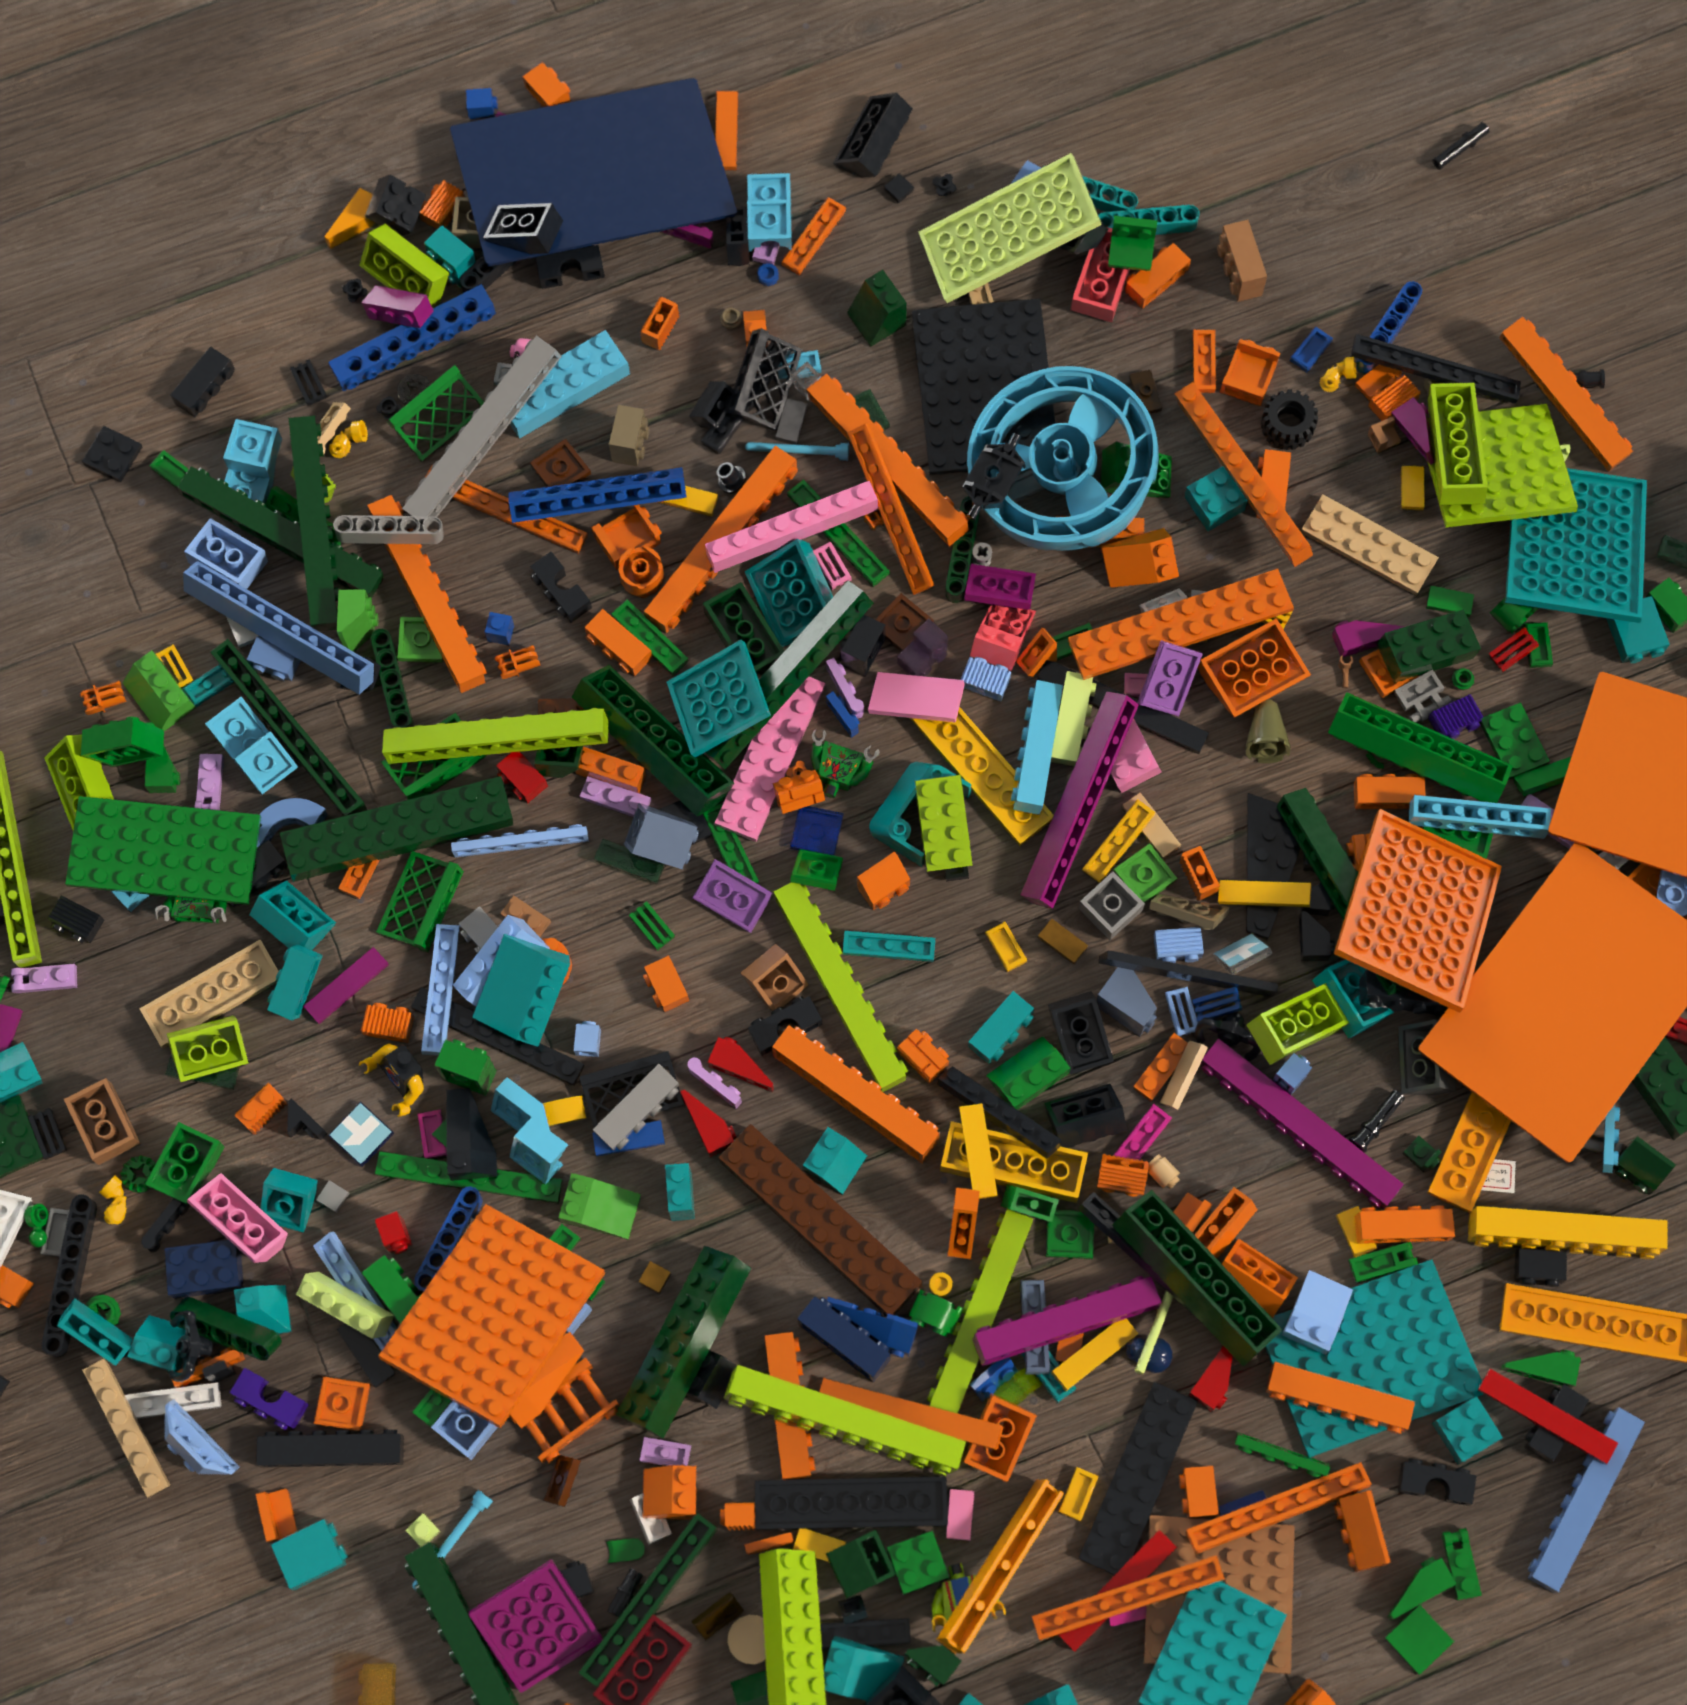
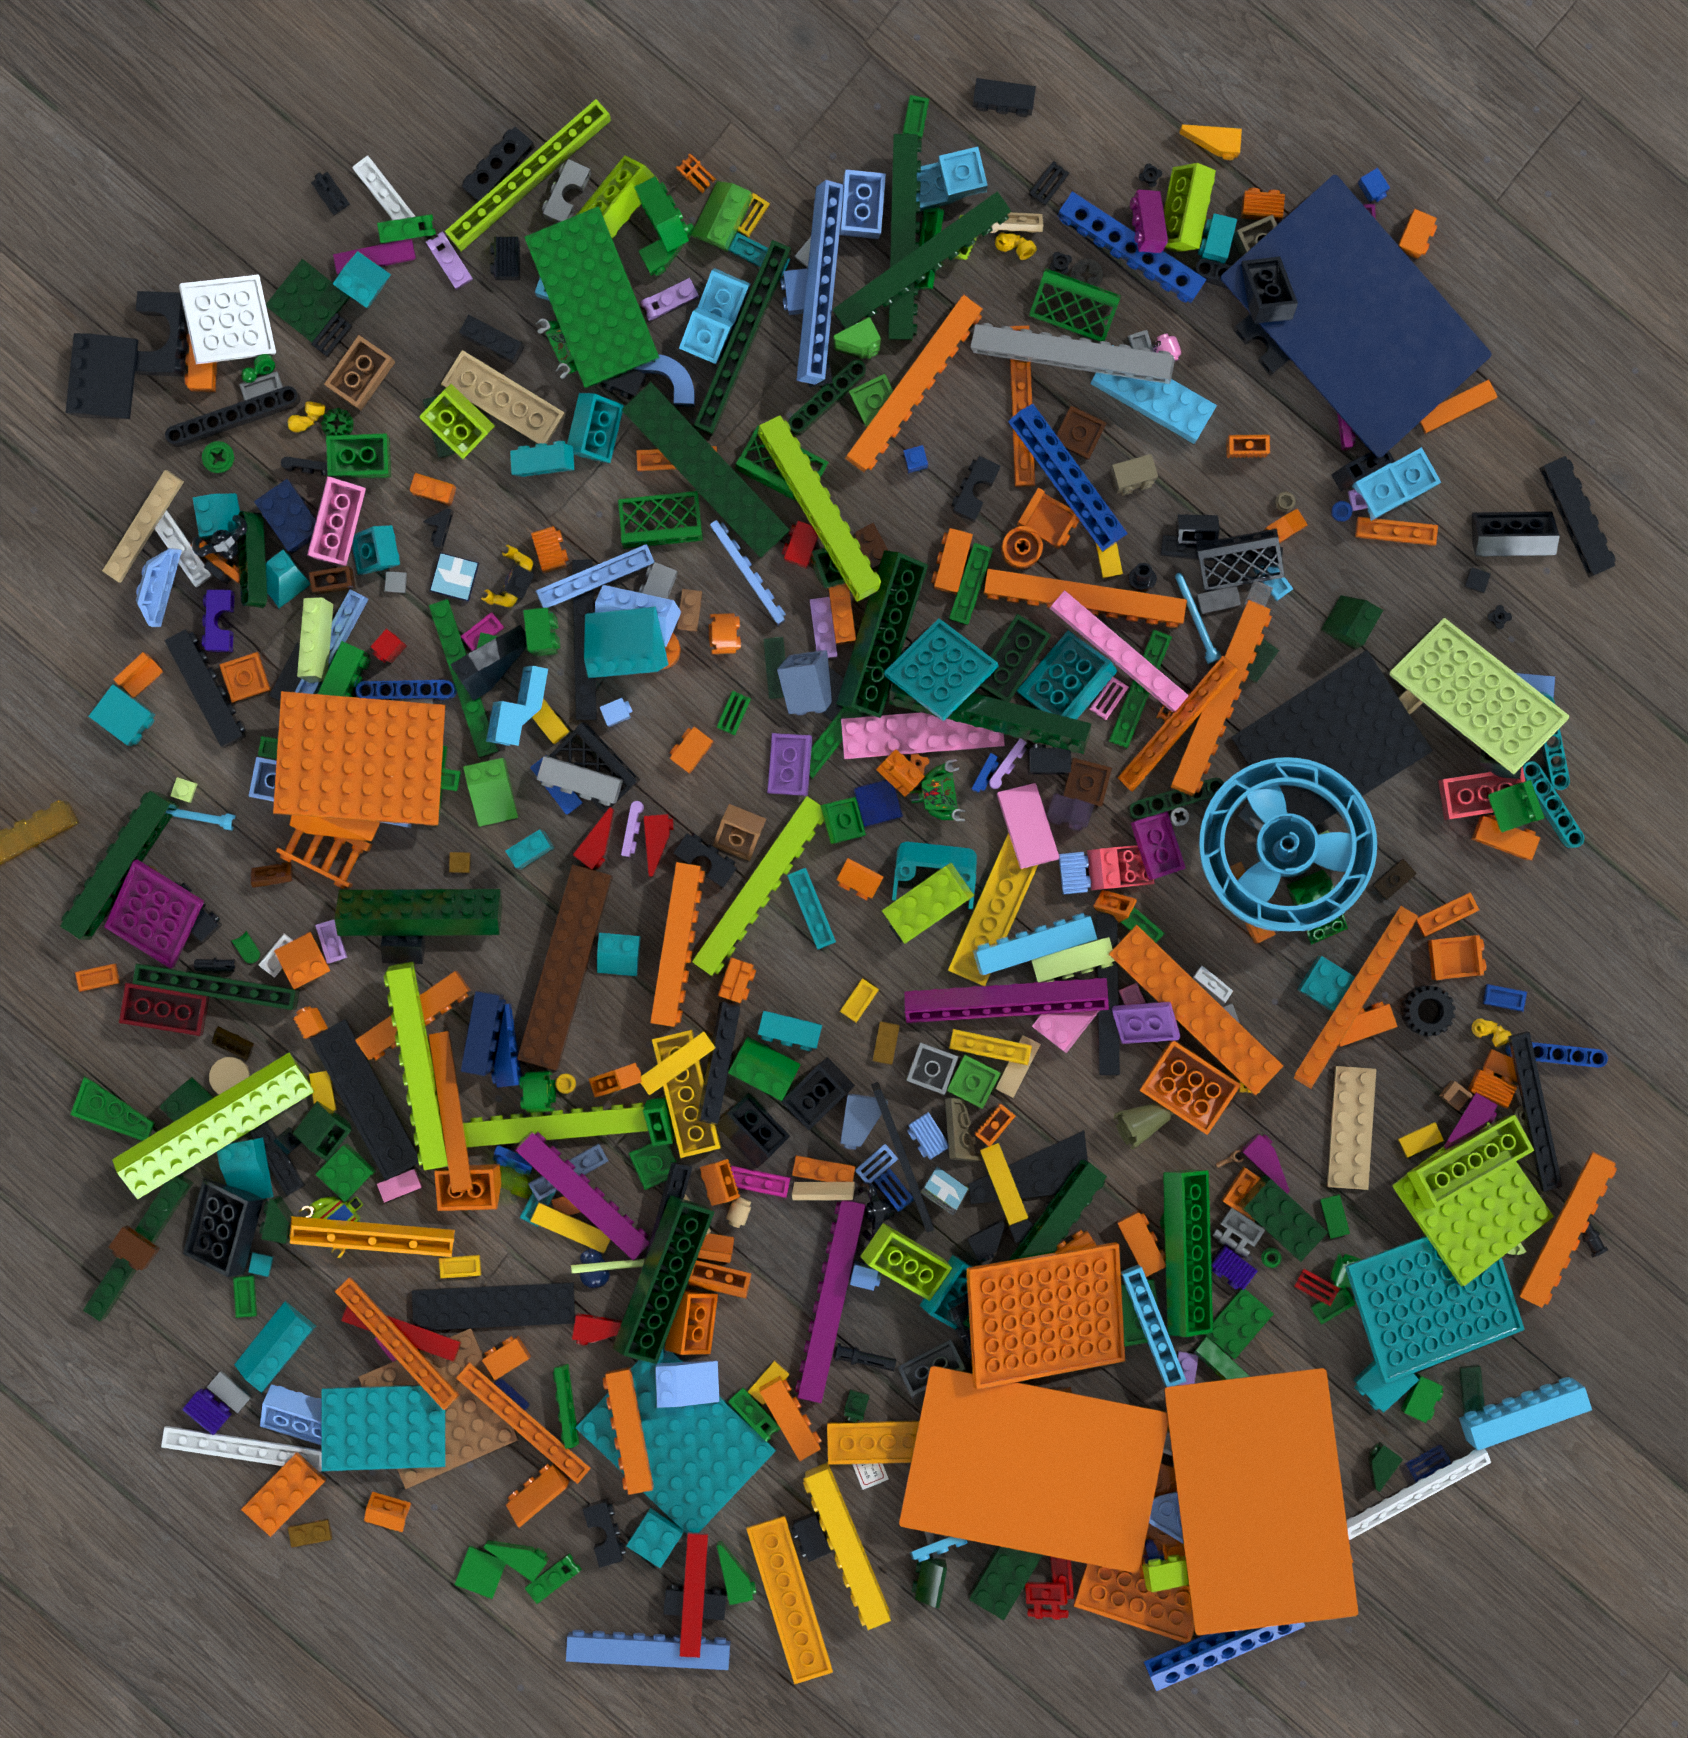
camera: 60 degrees right, 15 degrees up
teal brick [57,1298,133,1366] -> none
black plate [82,426,143,482] -> none
magenta tile [303,947,389,1024] -> none
light grey beam [333,515,444,544] -> none
black piece [365,174,426,236] -> none
orange arm [495,645,541,679] -> none
orange tile [744,1532,794,1555] -> none
black plate [963,433,1026,520] -> none
orange slope [1101,528,1179,588] -> none
medium nougat brick [1217,220,1267,302] -> none
none -> reddish brown brick [309,566,356,595]
none -> black arch [459,314,524,365]
none -> light grey arch [542,159,591,223]
none -> orange brick [709,613,741,654]
none -> black brick [1539,456,1616,578]

